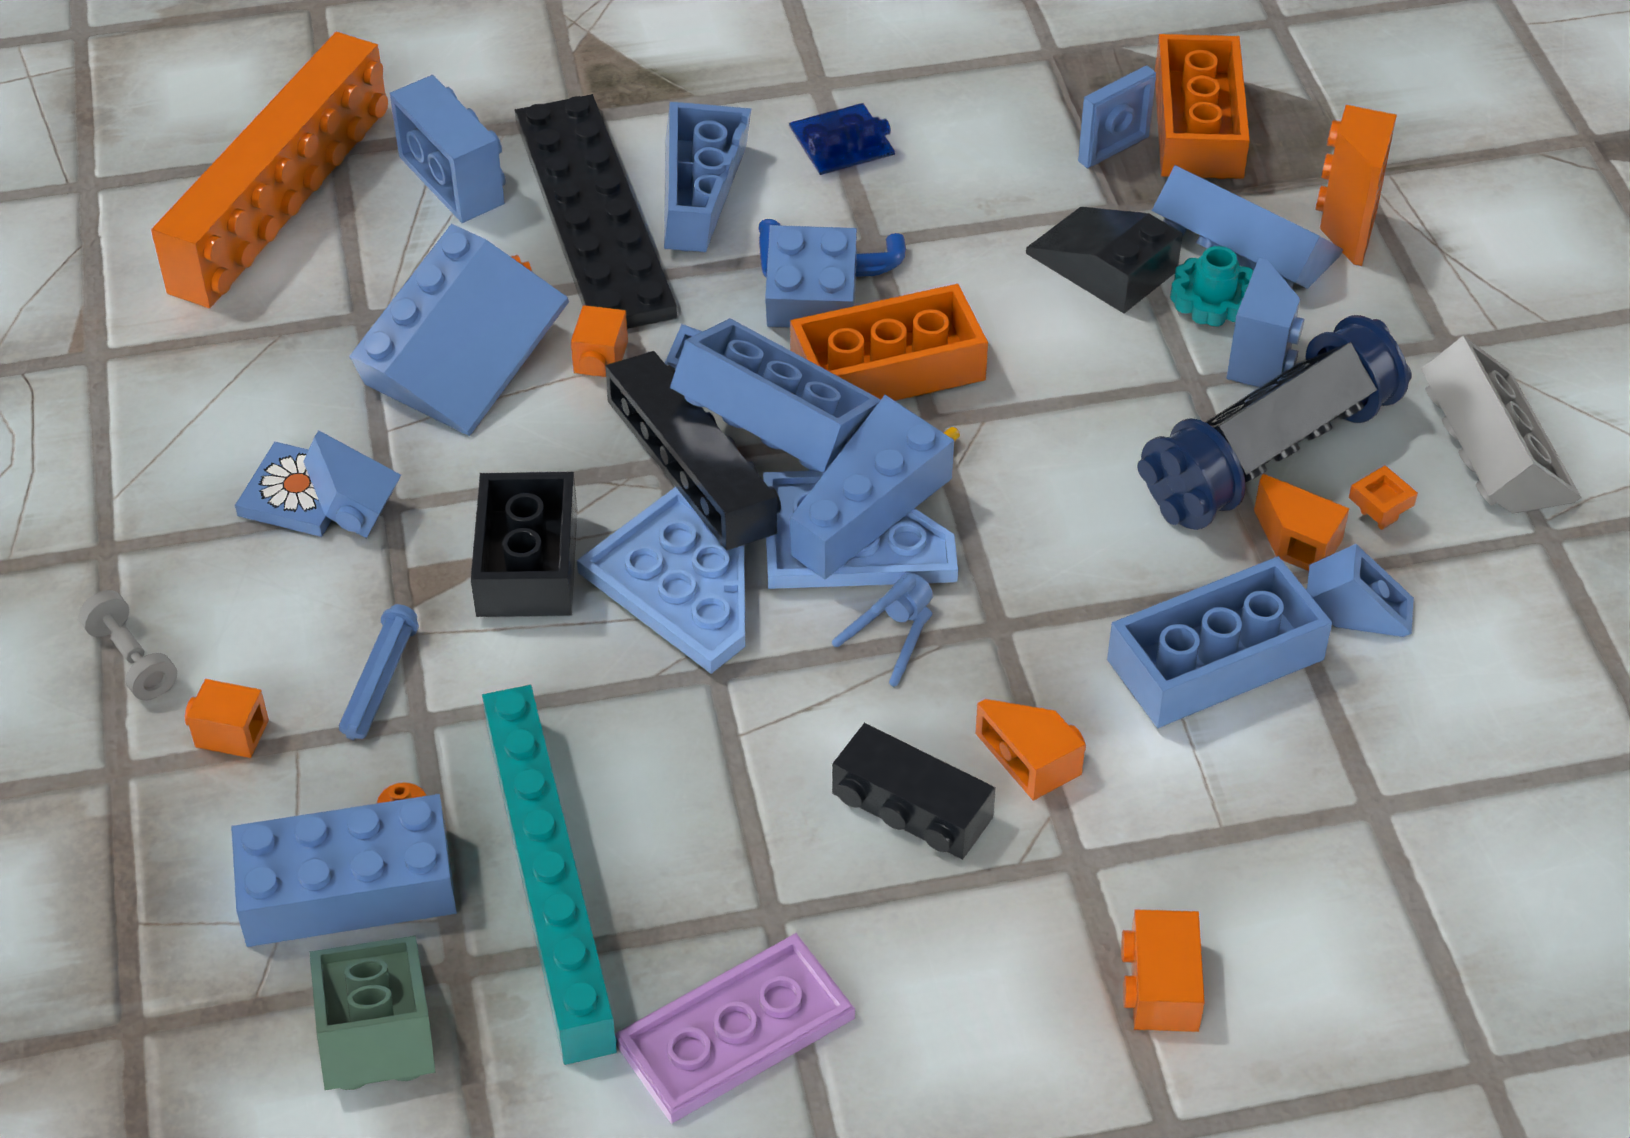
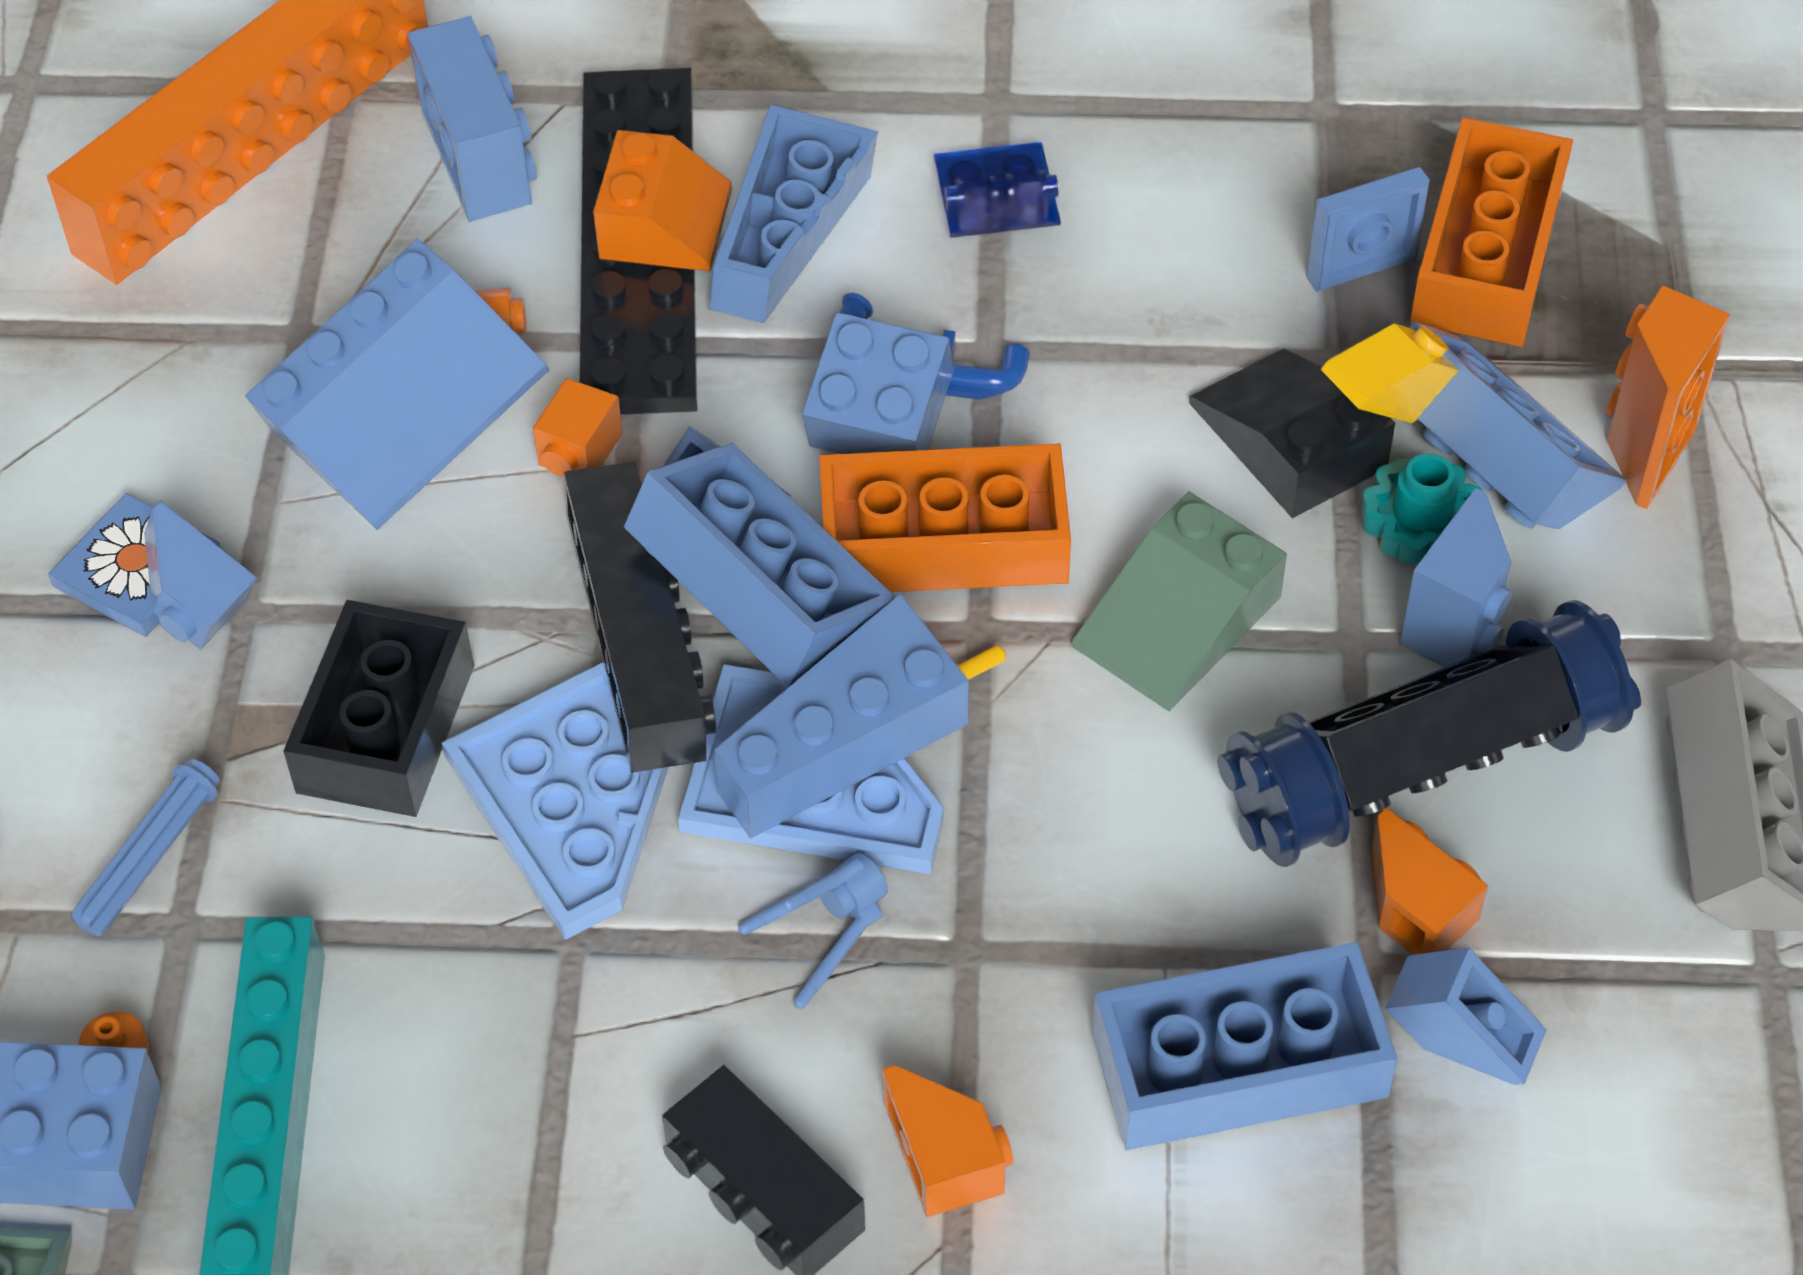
camera: 15 degrees right, 5 degrees up
orange tile [1349,465,1418,530] -> none
none -> orange slope [593,130,732,272]
none -> sand green slope [1072,491,1287,712]
none -> yellow slope [1321,323,1459,424]

